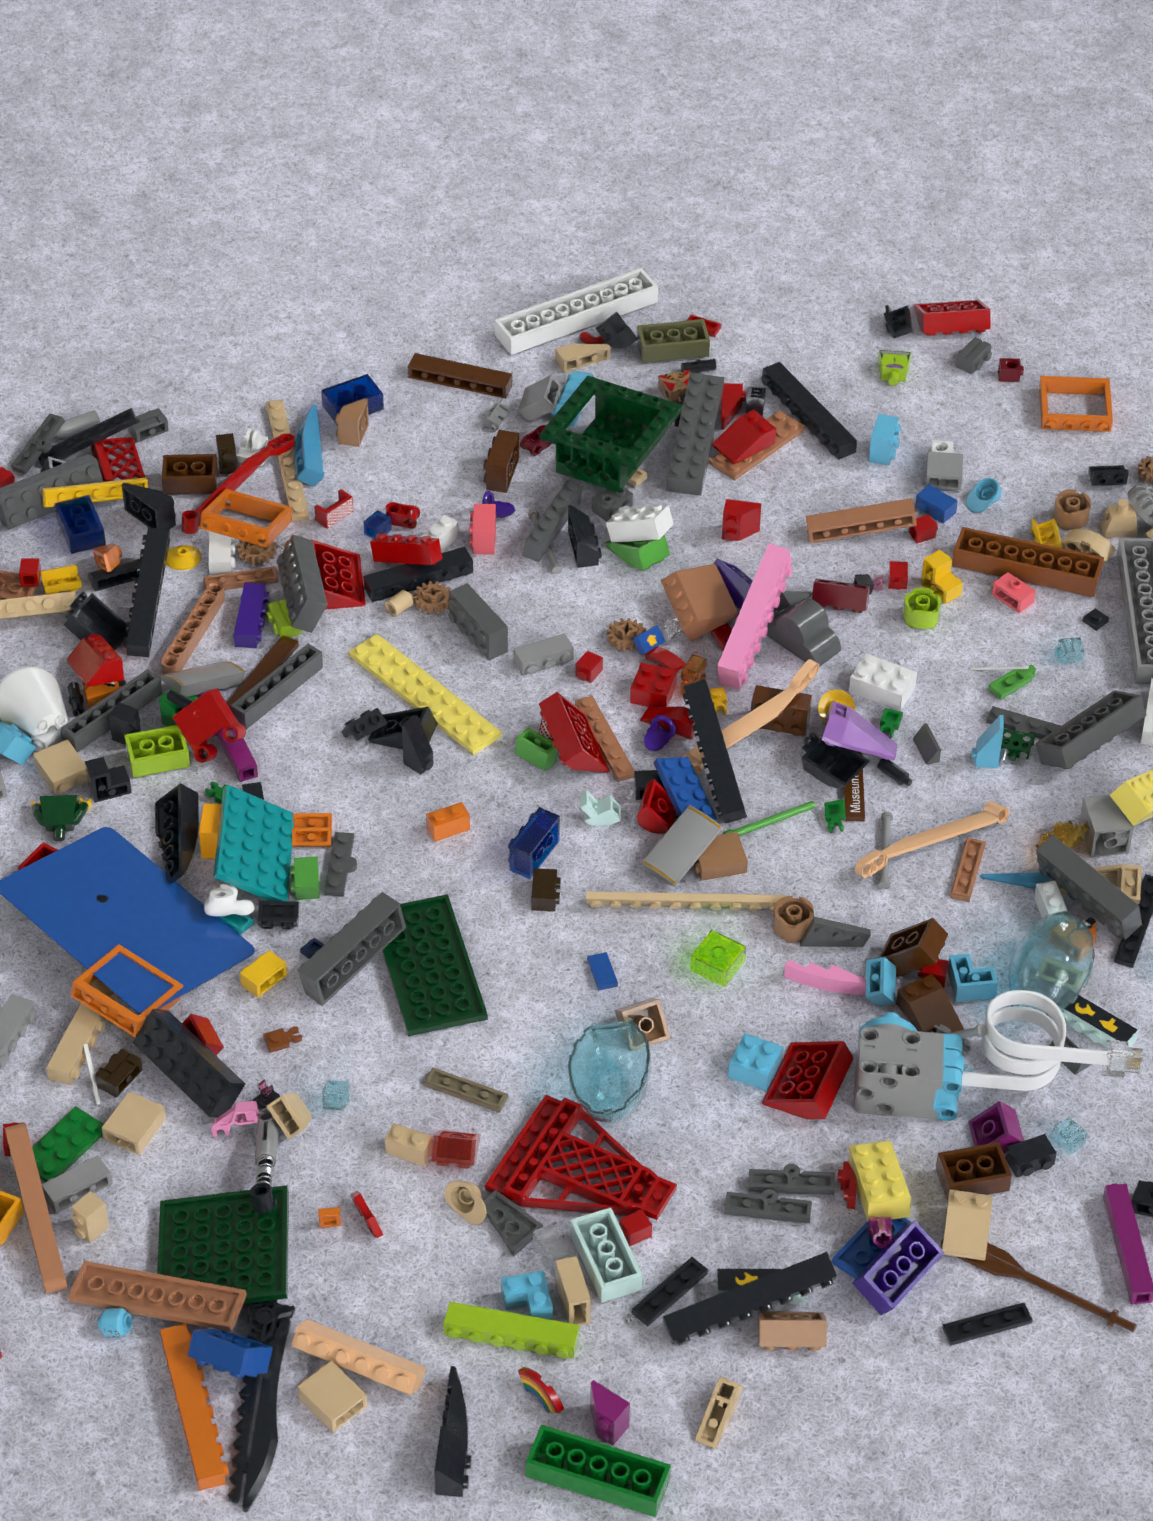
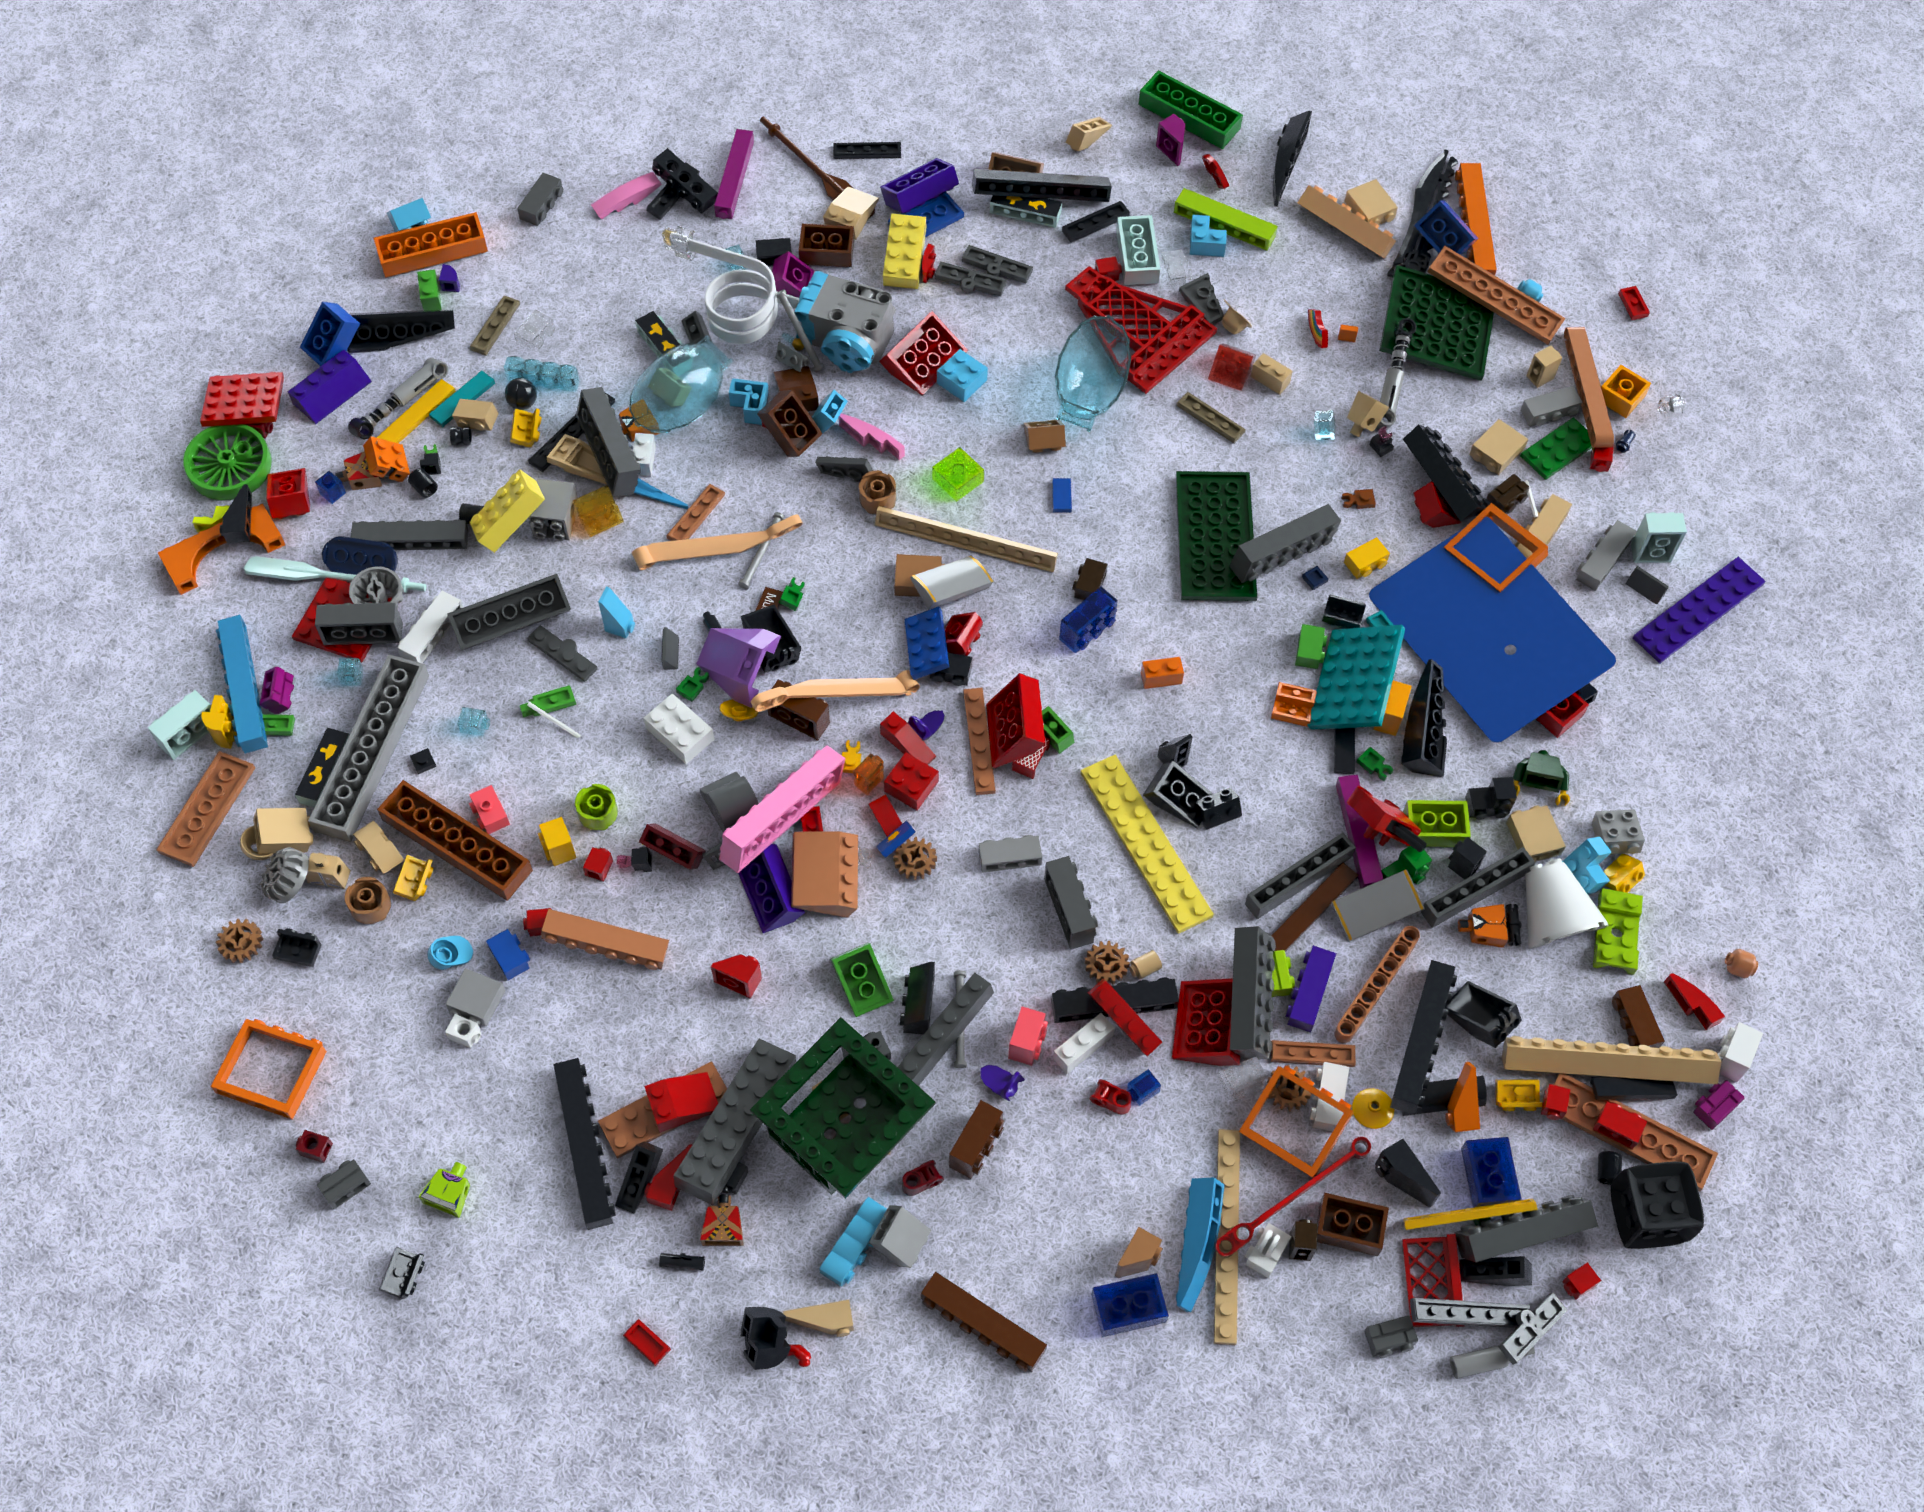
camera: 165 degrees left, 15 degrees up
red slope [66,634,124,687] -> none
white head [204,883,255,917] -> none
bright pink piece [211,1101,259,1137] -> none
red panel [314,489,354,529] -> none
dark grey hinge [324,832,357,897] -> none
light grey hinge [482,398,509,432] -> none
white brick [495,268,658,355] -> none
tan brick [556,1256,591,1326] -> none
red brick [575,650,603,683] -> none
light aqua brick [579,790,621,825] -> none
white brick [606,503,673,543] -> none
olive brick [637,319,710,363] -> none
black brick [682,679,747,823] -> none
bright green bar [721,801,815,836] -> none
magenta piece [868,1217,892,1248] -> none
medium azure brick [869,414,901,465] -> none
red slope [914,300,991,336] -> none
dark green piece [999,729,1035,767] -> none

